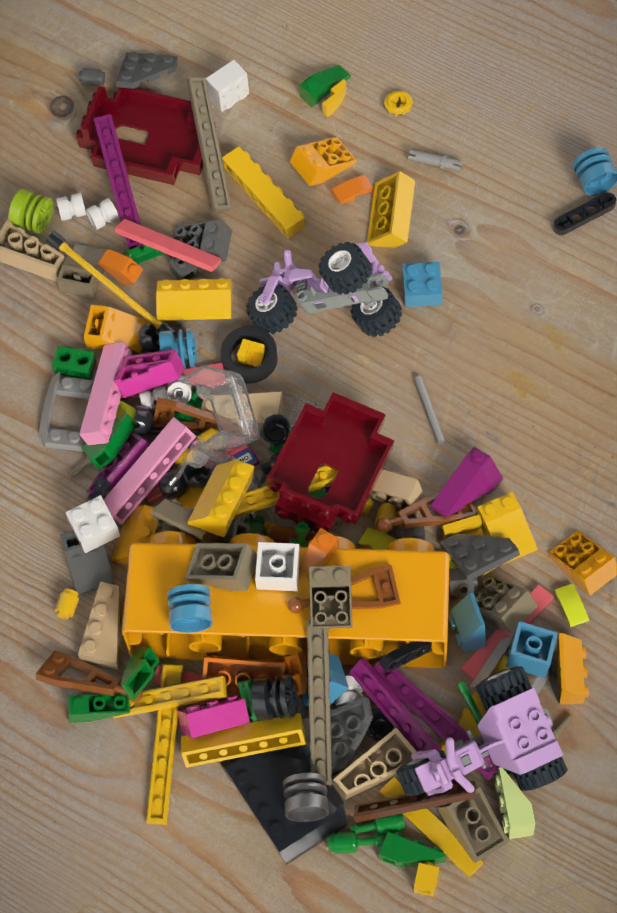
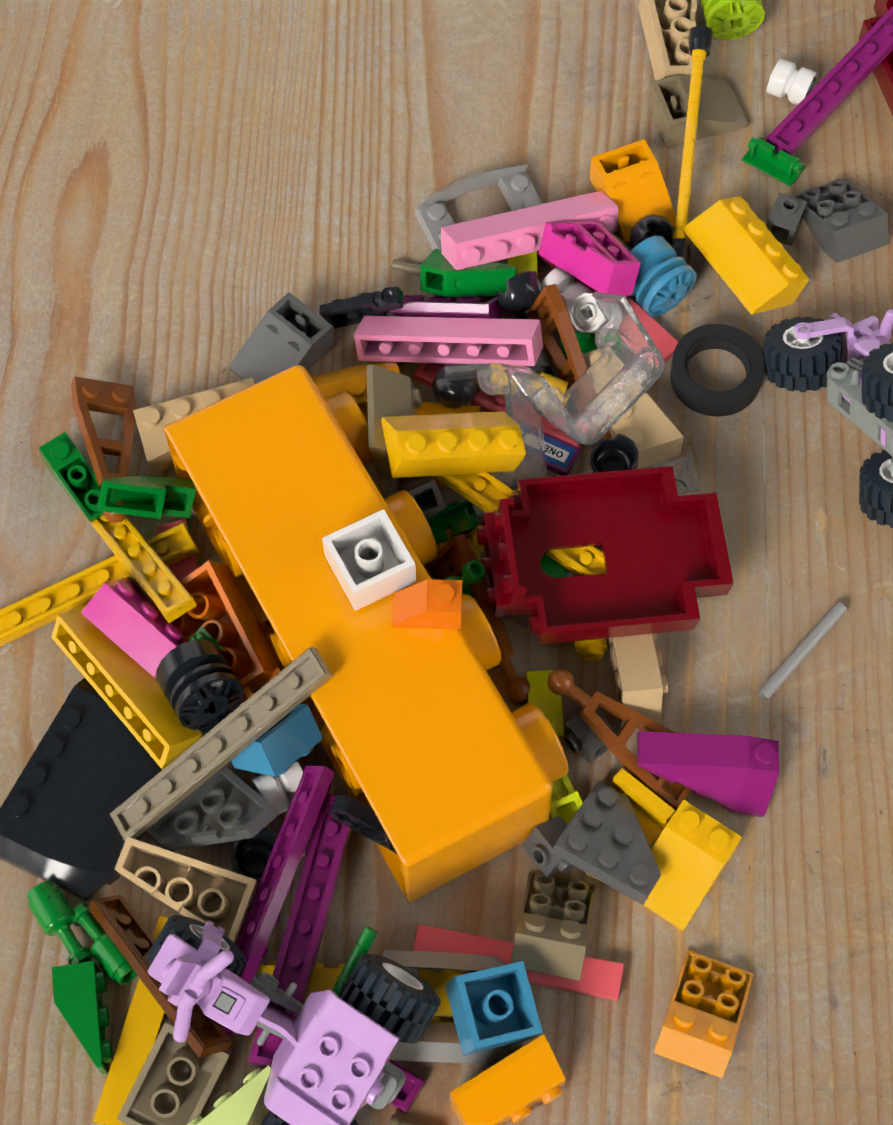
camera: 55 degrees right, 0 degrees up
green brick [52,346,96,380] -> none
yellow brick [54,589,79,620] -> none
white wheel [56,192,86,221] -> none
white brick [65,495,120,553] -> none
orange slope [97,249,144,286] -> none
coral tile [115,219,221,272] -> none
dark azure wheel [167,584,213,633] -> none
black hair [182,462,212,489] -> none
dark tan slope [185,543,257,591] -> none
yellow panel [237,339,266,368] -> none
flat silver wheel [283,773,329,822] -> none
dark orange plate [288,565,401,614] -> none
dark tan slope [309,565,353,629] -> none
yellow brick [374,503,397,534] -> none
yellow brick [414,862,440,897] -> none
dark azure slope [449,593,486,653] -> none
neon yellow slope [555,584,589,627] -> none

